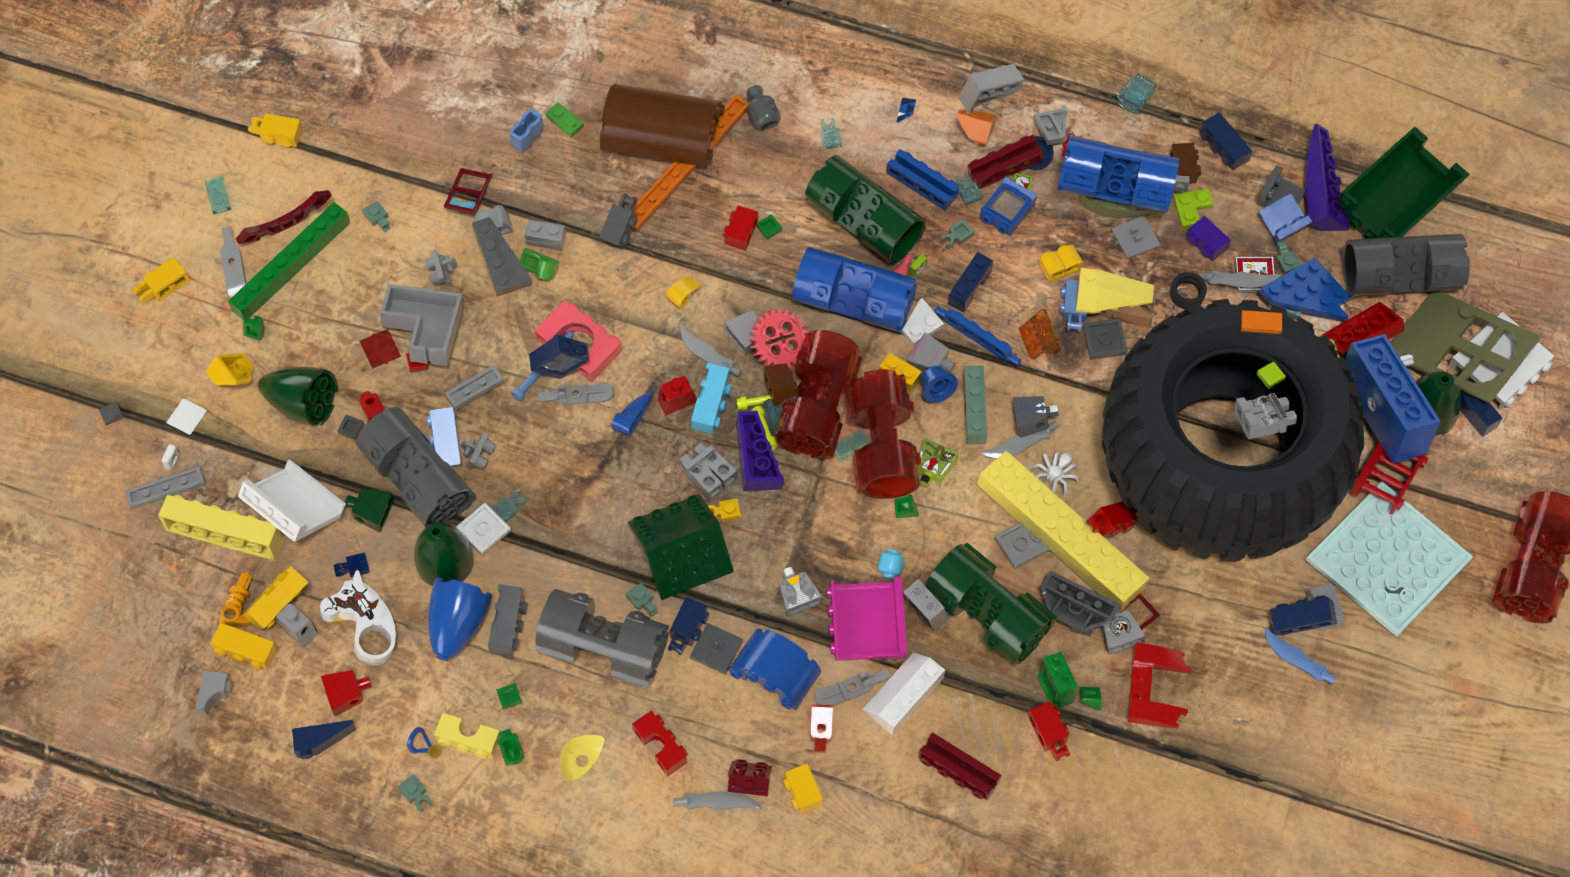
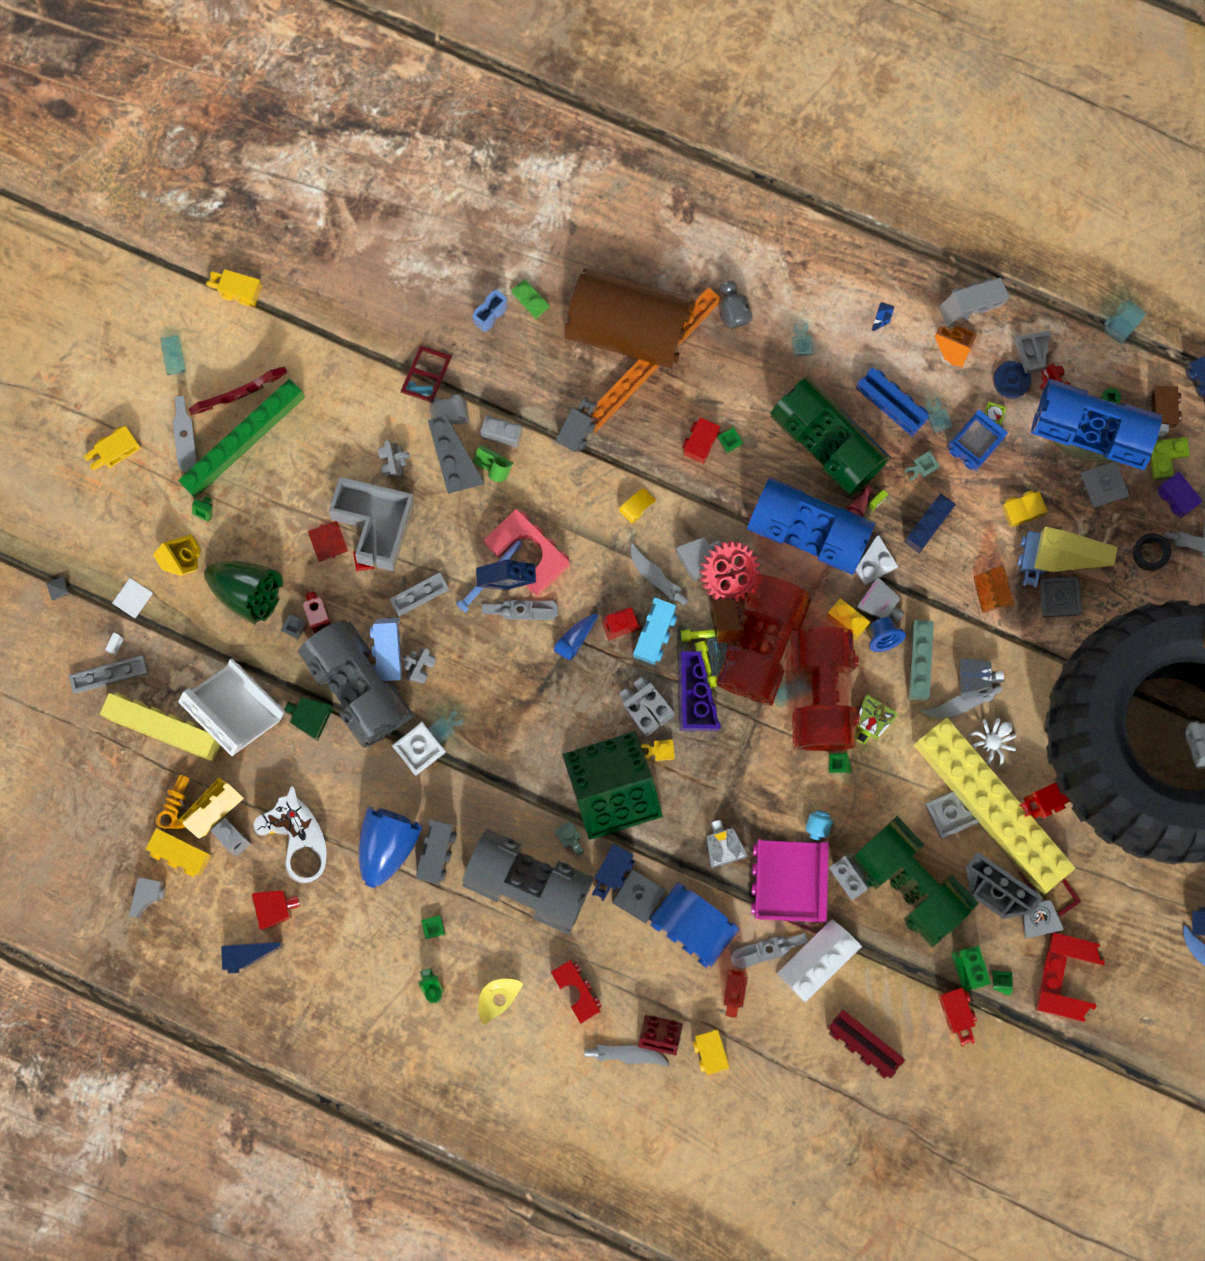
camera: 10 degrees right, 15 degrees up
clear blue plate [333,552,370,577] -> none
sand green plate [362,201,391,232] -> none
sand green plate [397,774,432,812] -> none
blue piece [407,726,441,758] -> none
dark green cylinder [414,522,474,586] -> none
light yellow arch [434,713,500,759] -> none
blue plate [934,306,1022,366] -> none
dark red brick [967,134,1044,190] -> none

